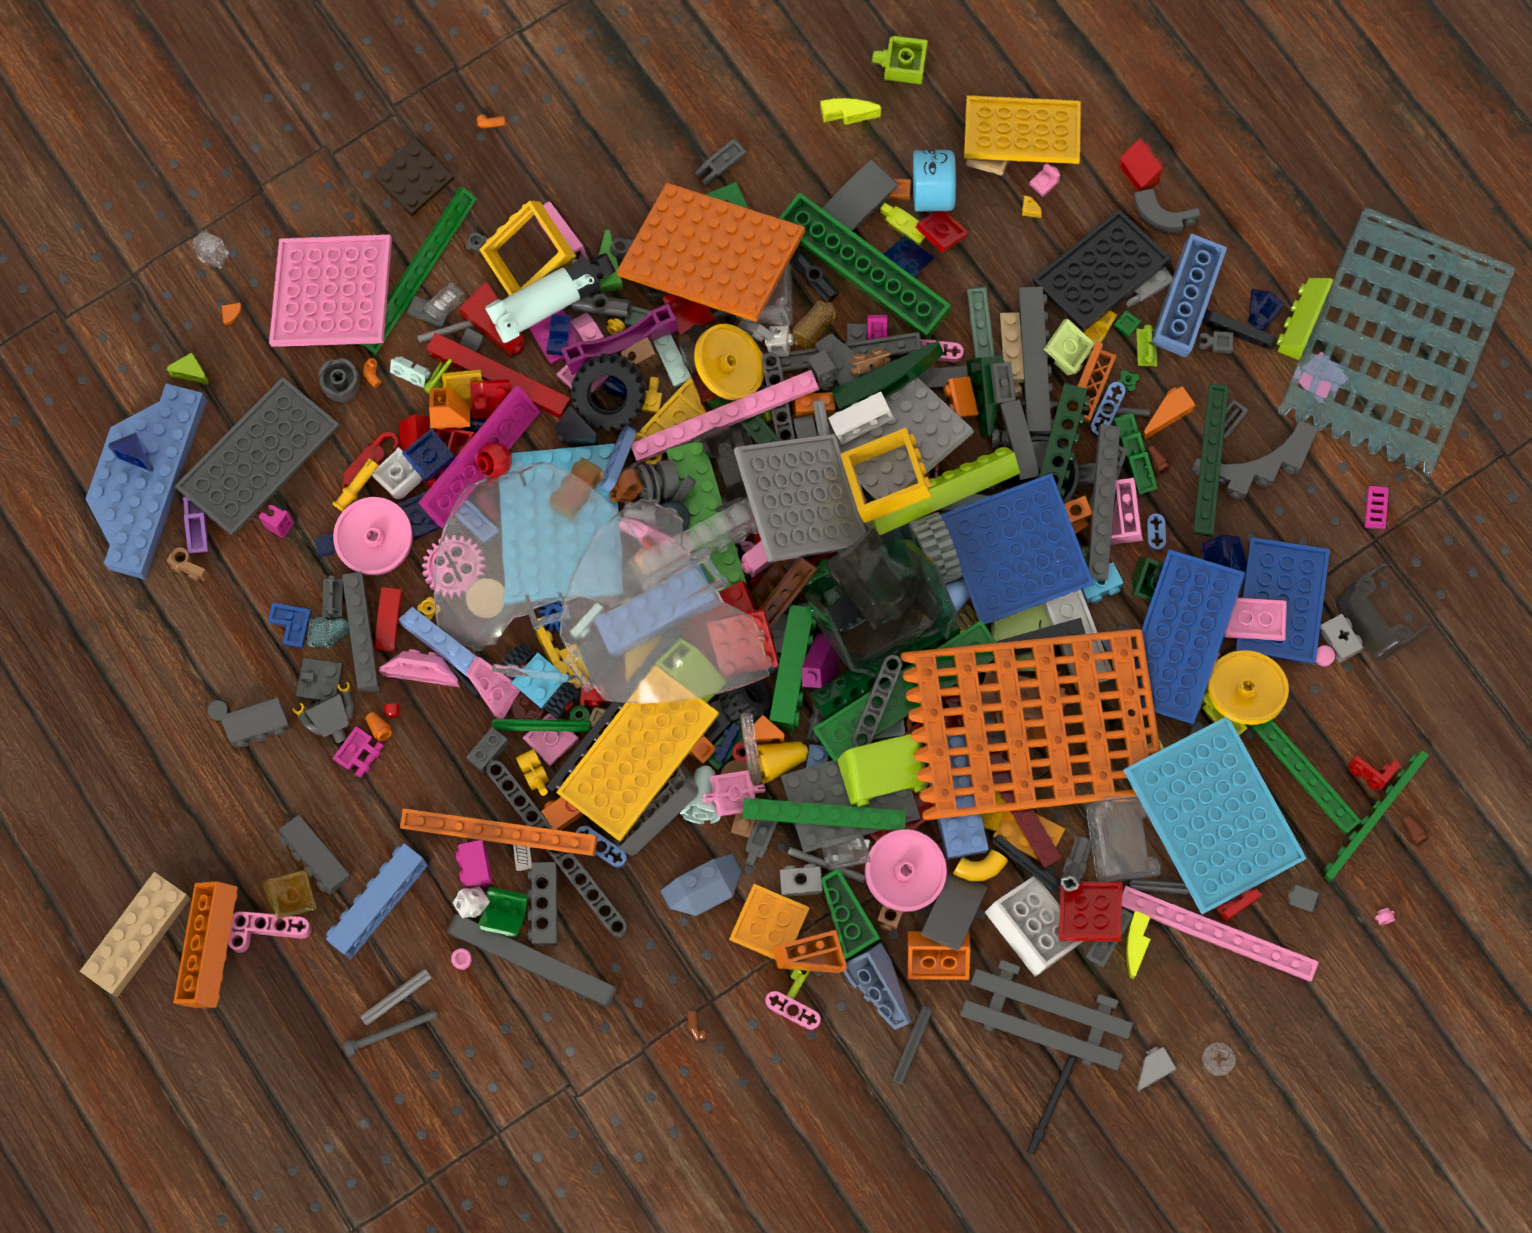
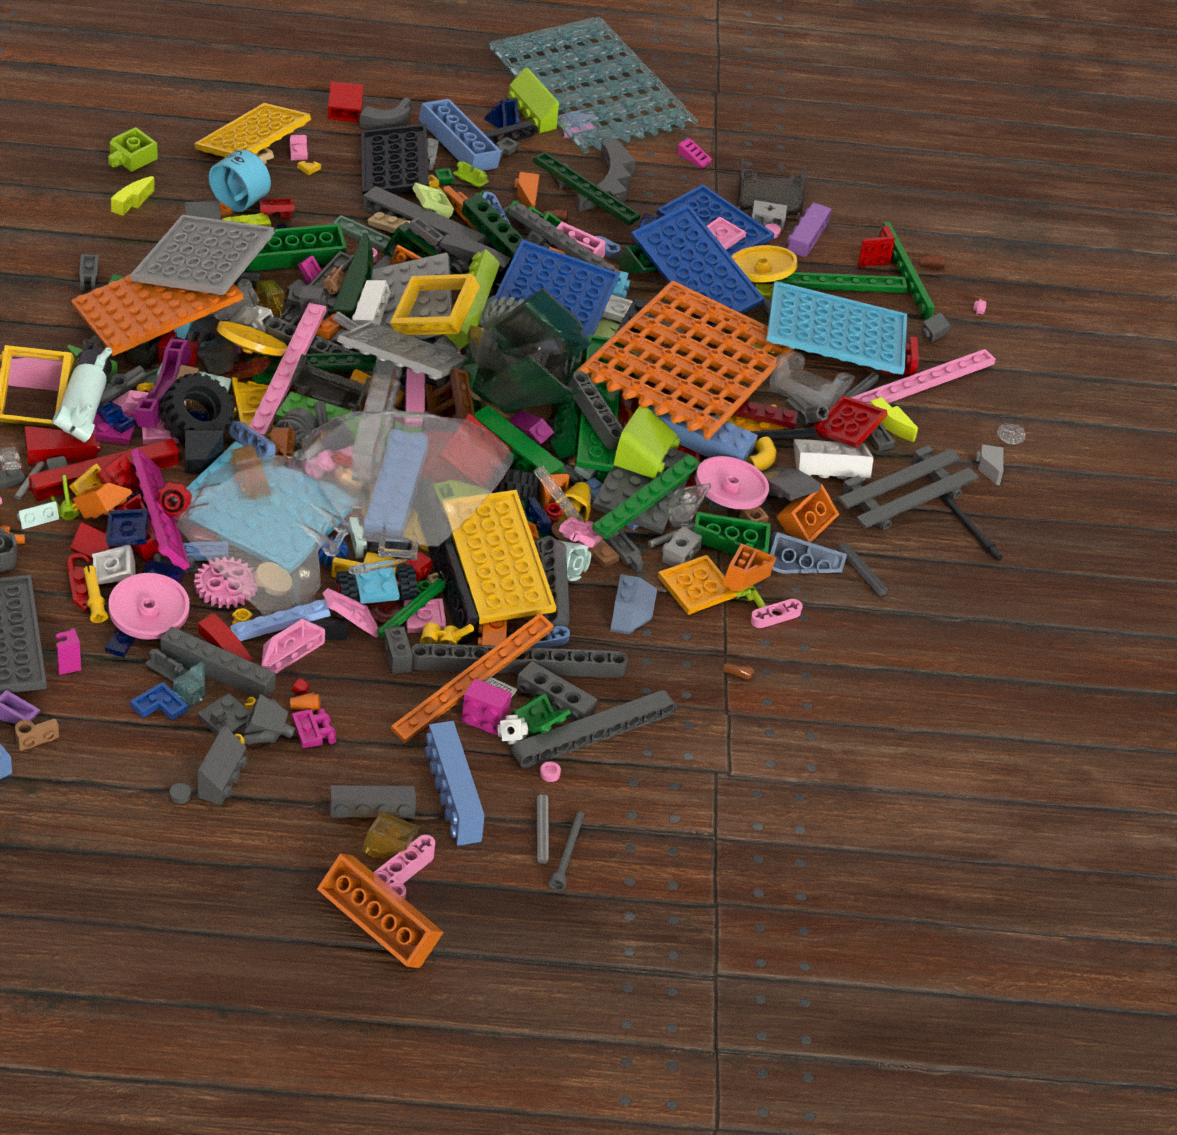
camera: 65 degrees left, 30 degrees down
tan brick [80,872,191,998] -> none
none -> light grey plate [130,215,275,295]
none -> medium lavender brick [787,202,832,257]

